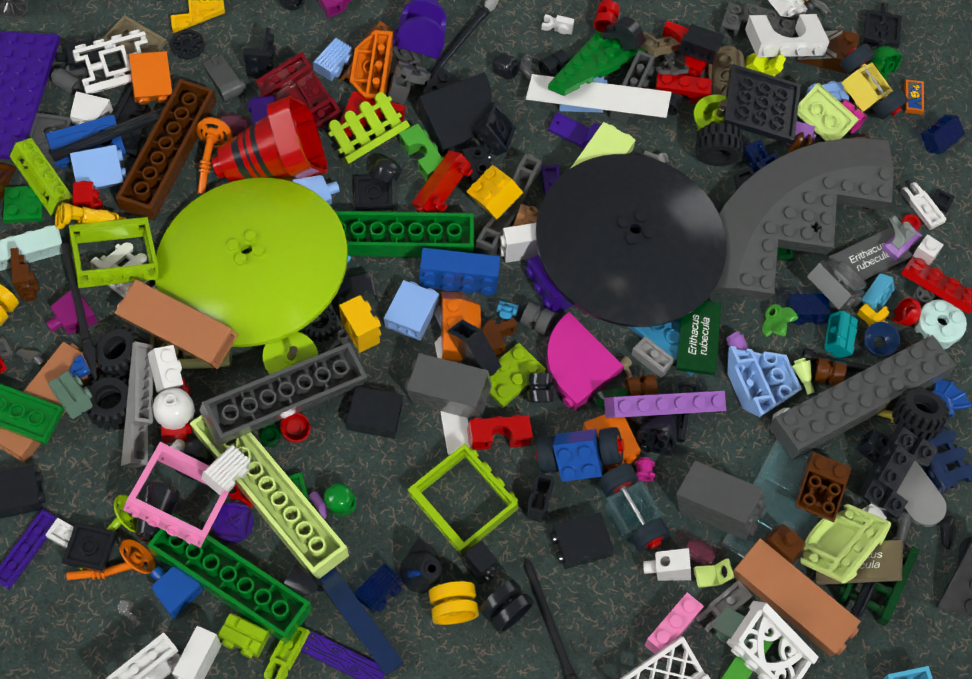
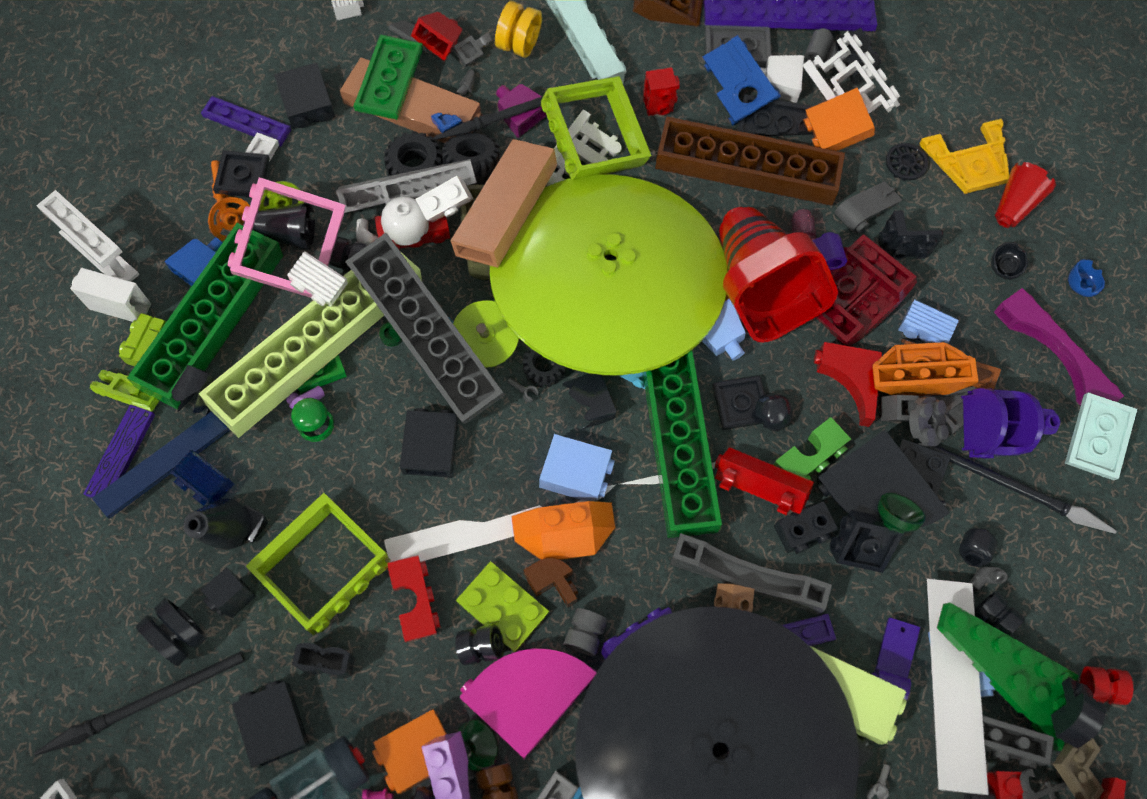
camera: 85 degrees right, 5 degrees up
green plate [3,186,44,223] -> none
lime brick [10,138,73,215] -> none
reddish brown plate [10,248,40,302] -> none
sand green brick [48,371,93,419] -> none
black axle [51,111,159,162] -> none
yellow piece [55,202,127,229] -> none
light blue brick [70,145,127,189] -> none
dark tan tile [102,15,168,54] -> none
clear hand [117,600,142,627] -> none
orange dish [196,117,233,194] -> none
dark purple tile [212,502,254,543] -> none
red hair [280,413,311,443] -> none
lime fence [327,92,410,165] -> none
yellow brick [339,295,381,353] -> none
dark grey brick [405,353,492,419] -> none
blue piece [419,248,500,296] -> none
yellow wheel [429,581,479,625] -> none
black brick [447,319,502,376] -> none
yellow brick [466,165,523,219] -> none
dark azure piece [497,301,519,319] -> none
white brick [499,223,538,263] -> none
brick [536,427,625,482] -> none
white plate [541,14,574,35] -> none
dark tan hand [620,356,633,377] -> none
none -> dark green piece [877,493,926,533]

